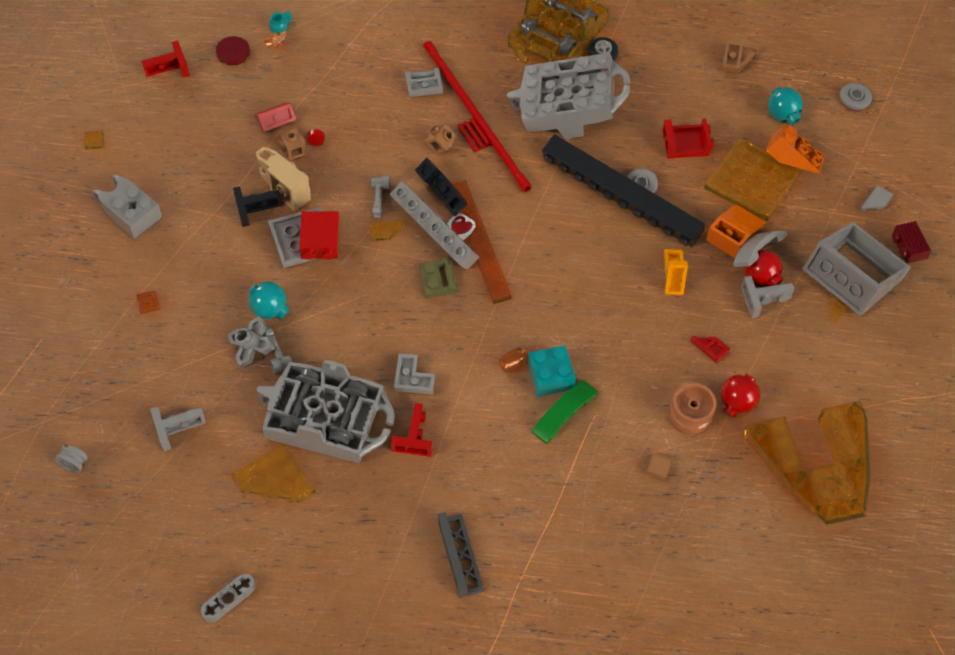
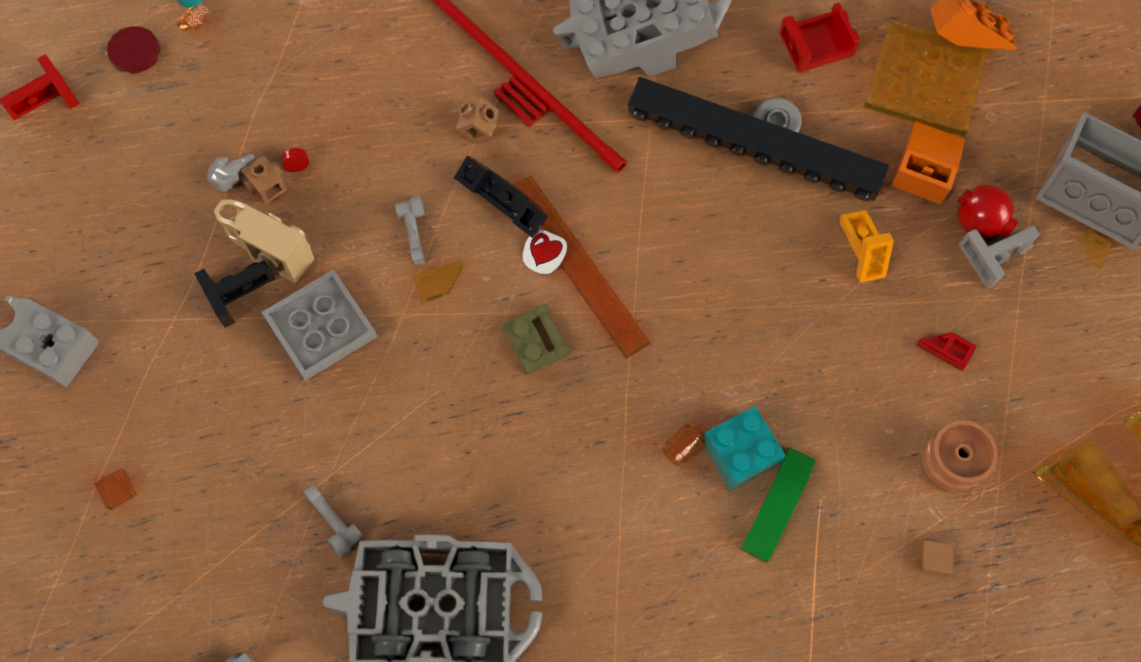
camera: 15 degrees left, 10 degrees up
light grey plant [228,316,275,368] -> none
teal brick [248,281,290,320] -> none
red panel [254,102,296,132] -> none
red brick [299,211,340,260] -> none
light grey brick [390,181,479,270] -> none
red bracket [391,403,433,457] -> none
light grey plate [394,353,435,395] -> none
light grey plate [404,68,443,97] -> none
red brick [720,373,761,418] -> none
light grey slope [733,231,788,267] -> none
light grey tile [860,185,893,212] -> none
none -> light grey piece [207,154,255,192]

